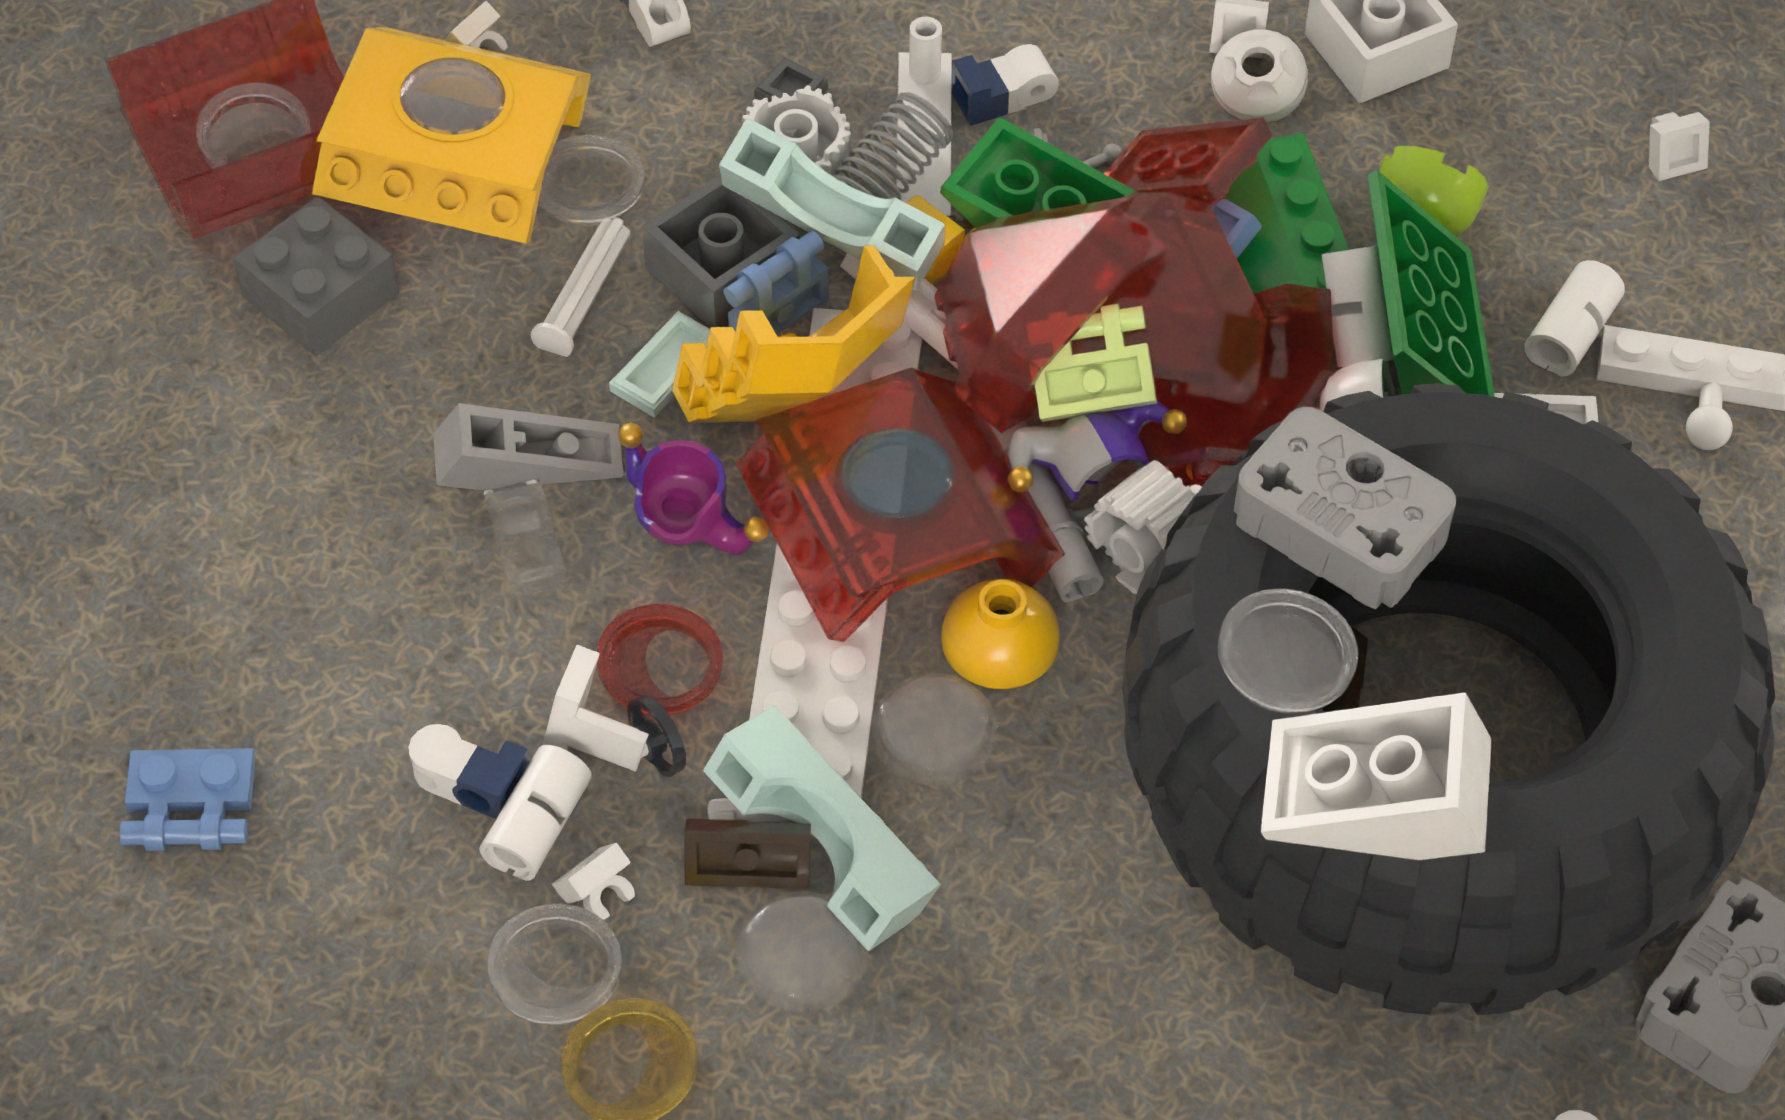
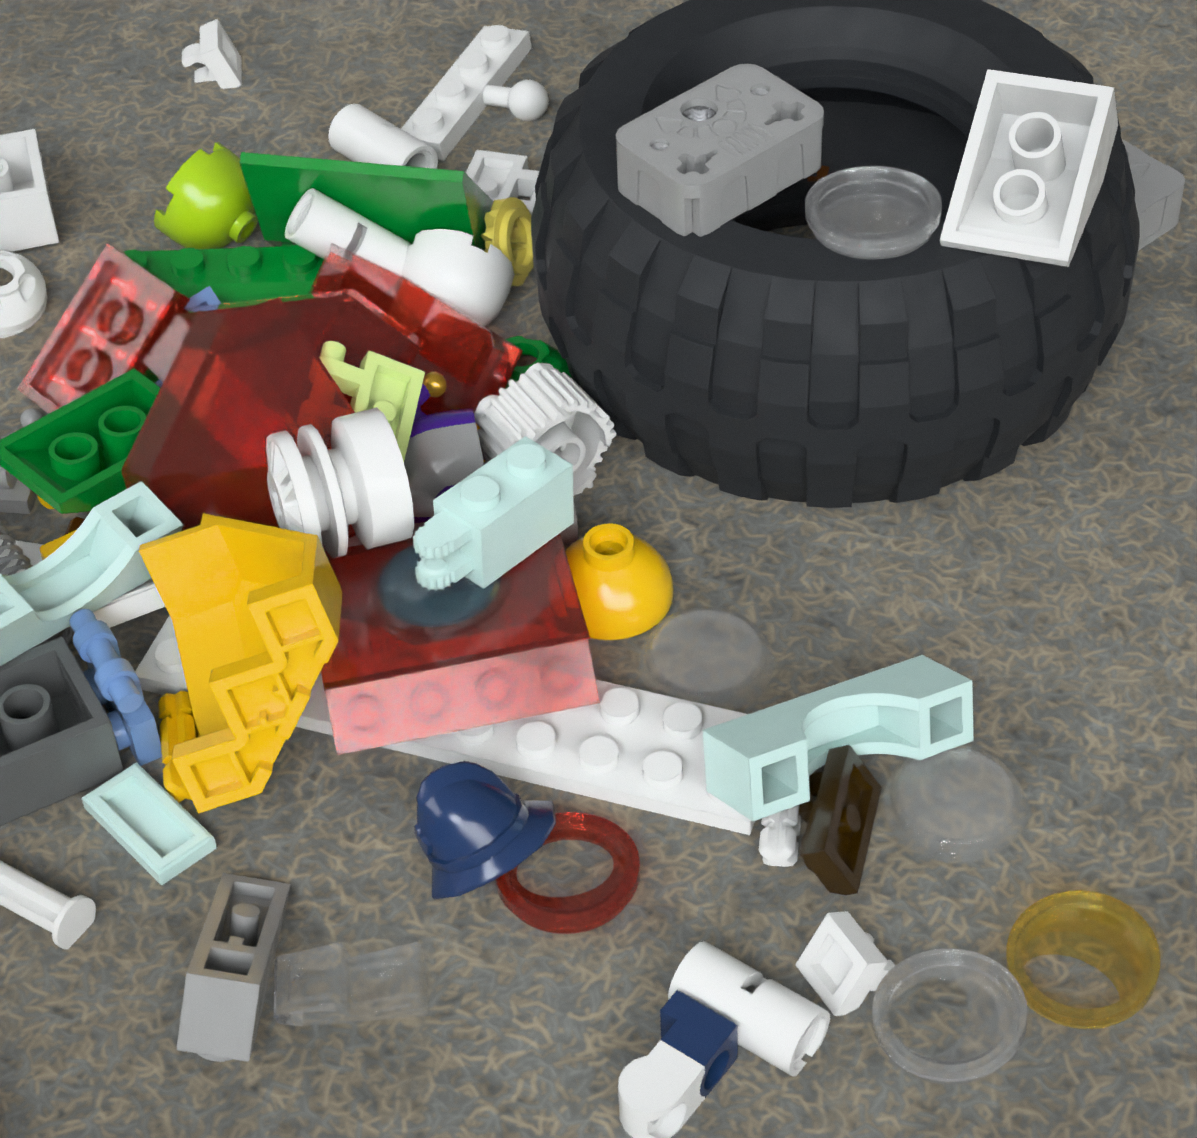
camera: 75 degrees left, 10 degrees down
white piece [542,645,686,777] -> none
magenta piece [618,422,769,555] -> none
none -> white wheel [266,408,414,559]
none -> light aqua hinge [413,436,574,591]
none -> dark blue piece [414,761,556,899]

